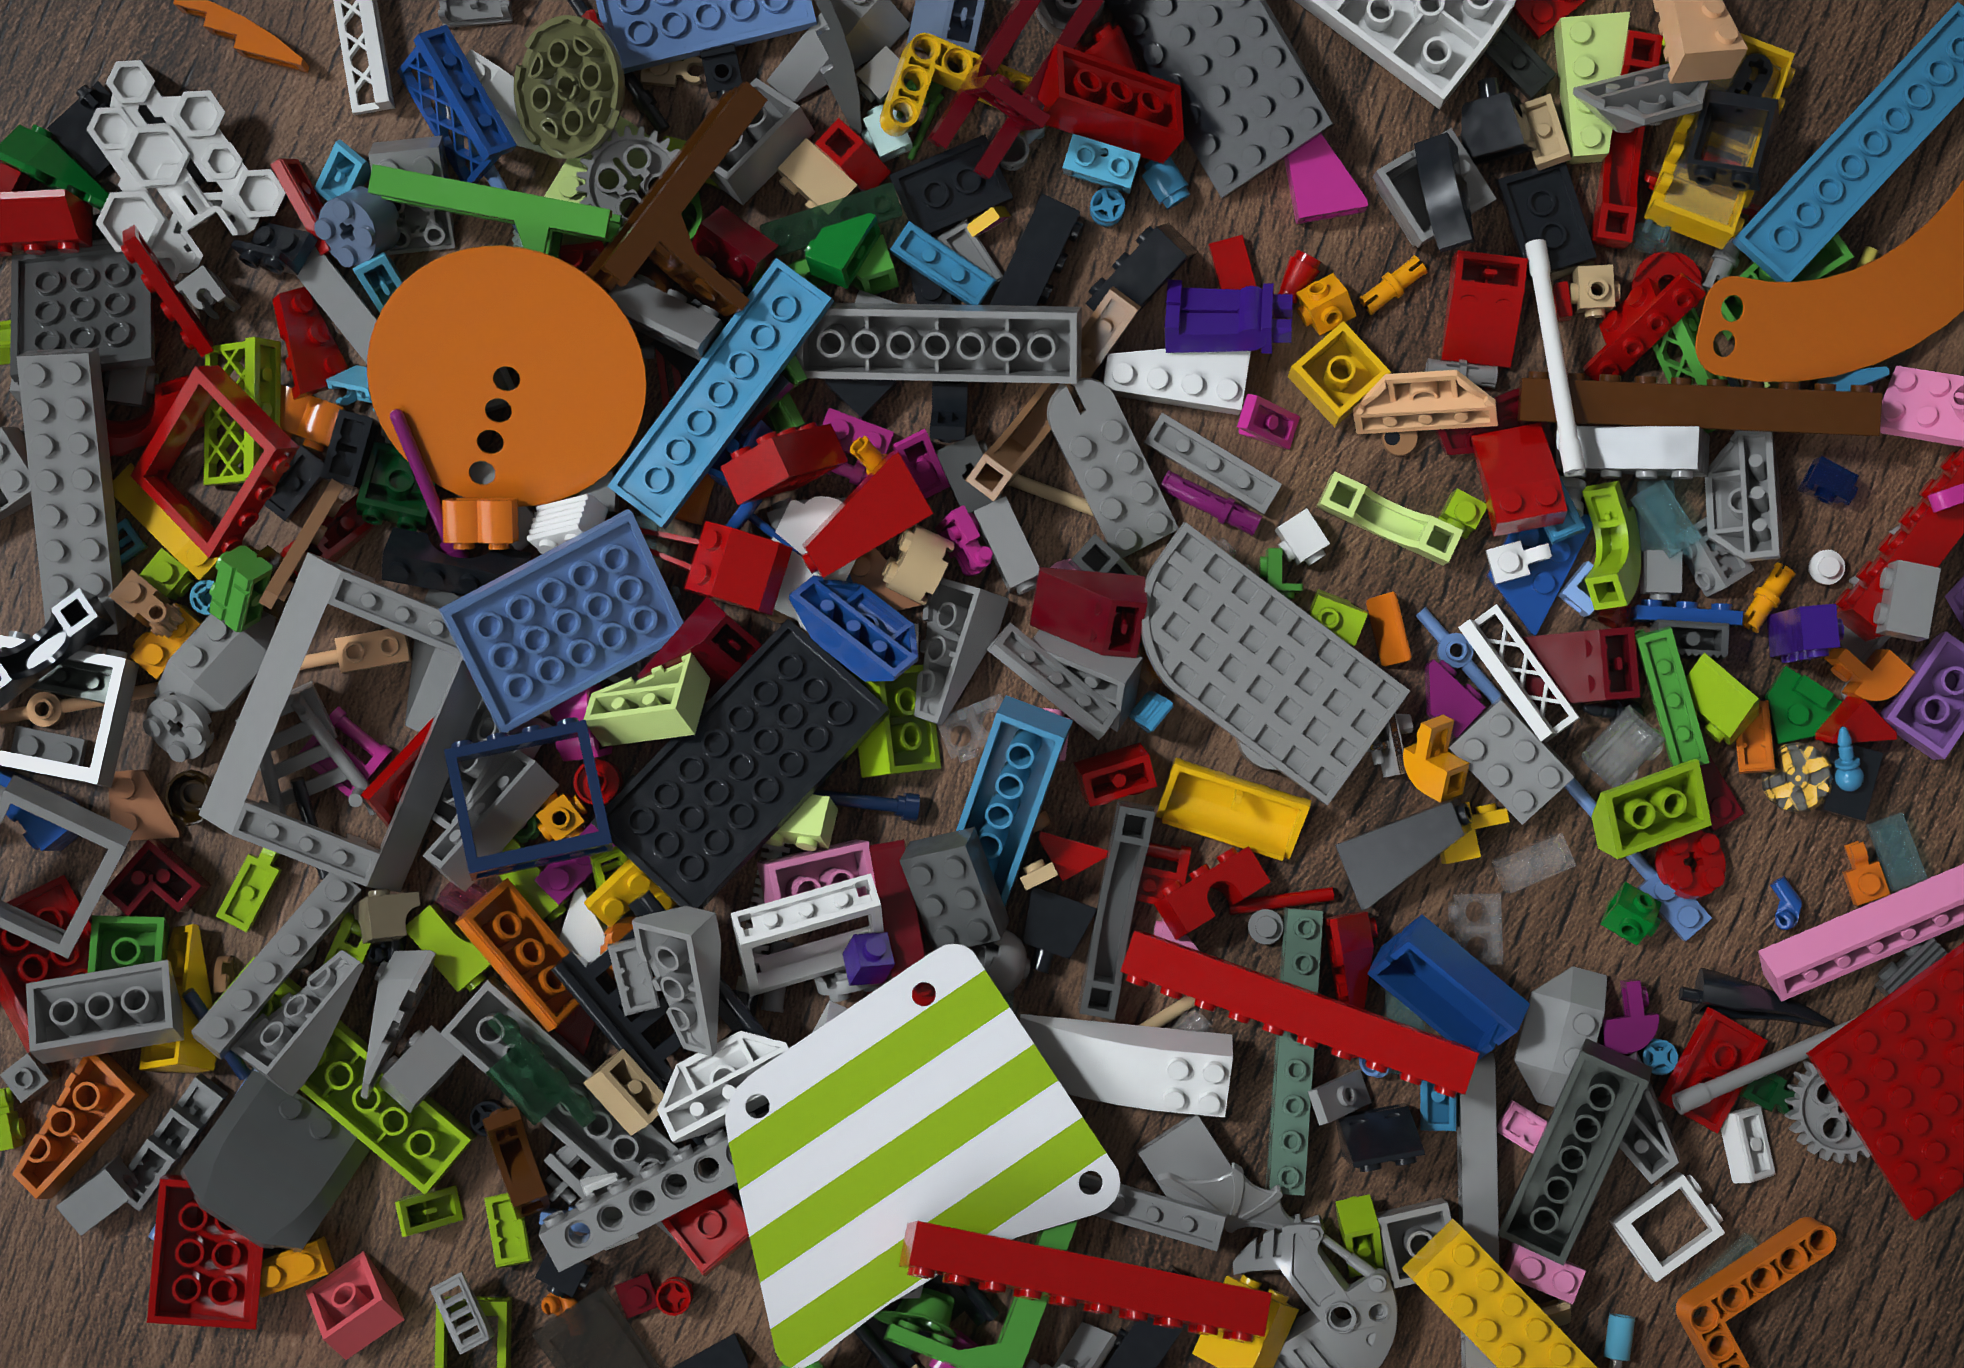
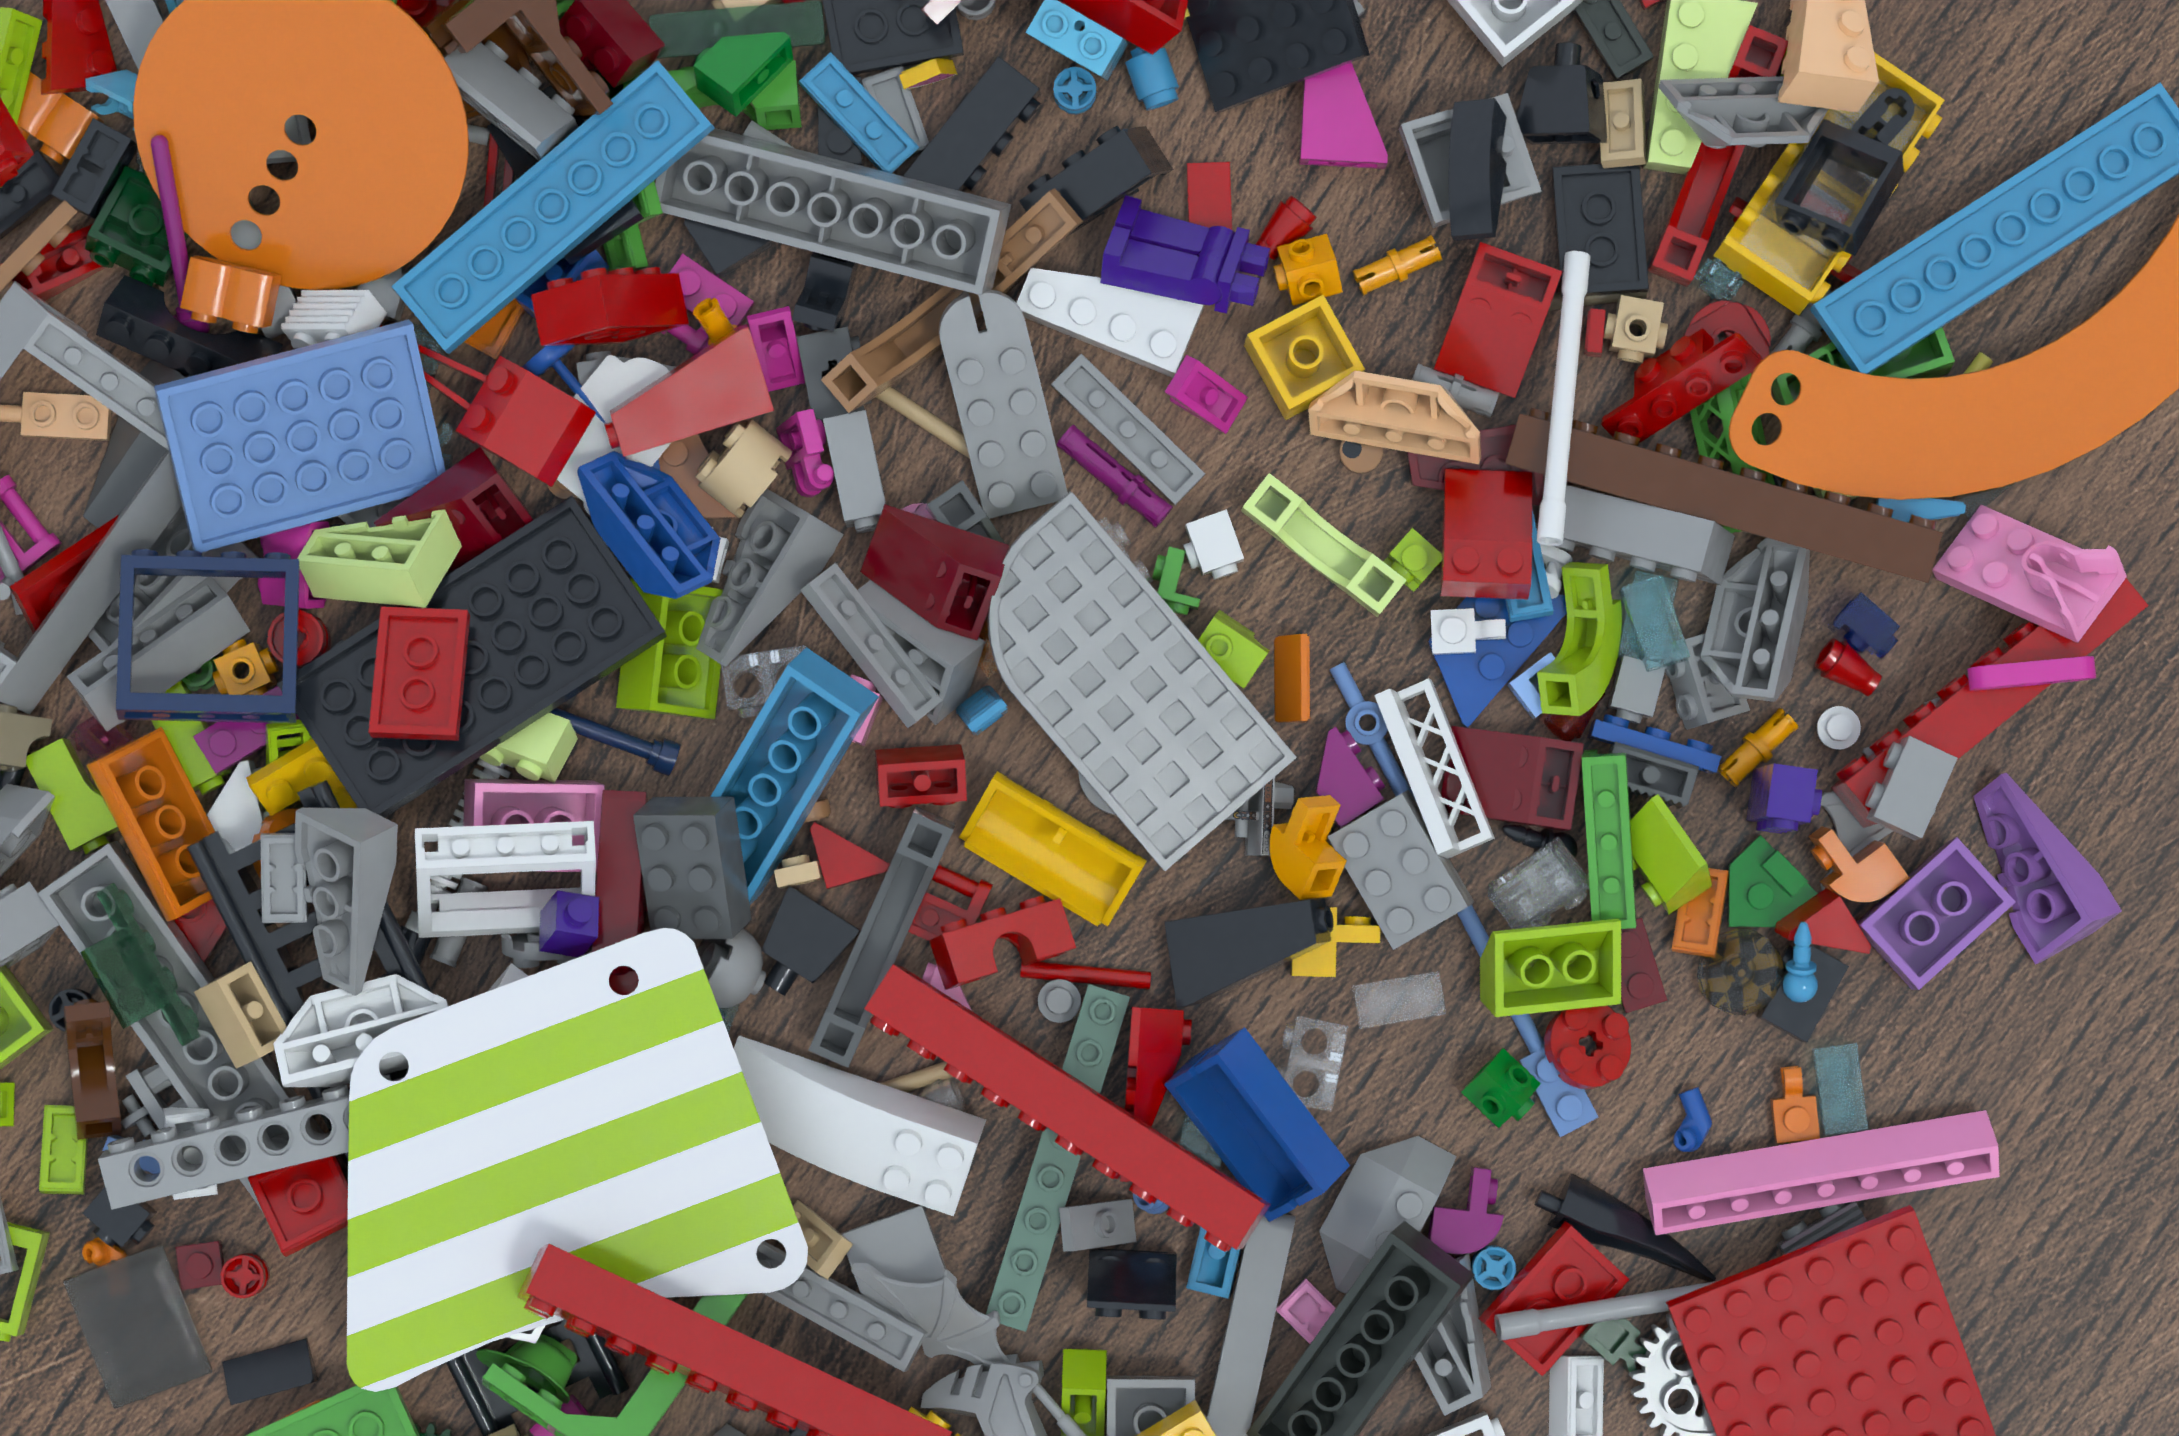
camera: 10 degrees right, 0 degrees up
none -> red plate [368,607,470,741]
none -> tan plate [793,1200,853,1280]
none -> red cone [1814,638,1882,697]

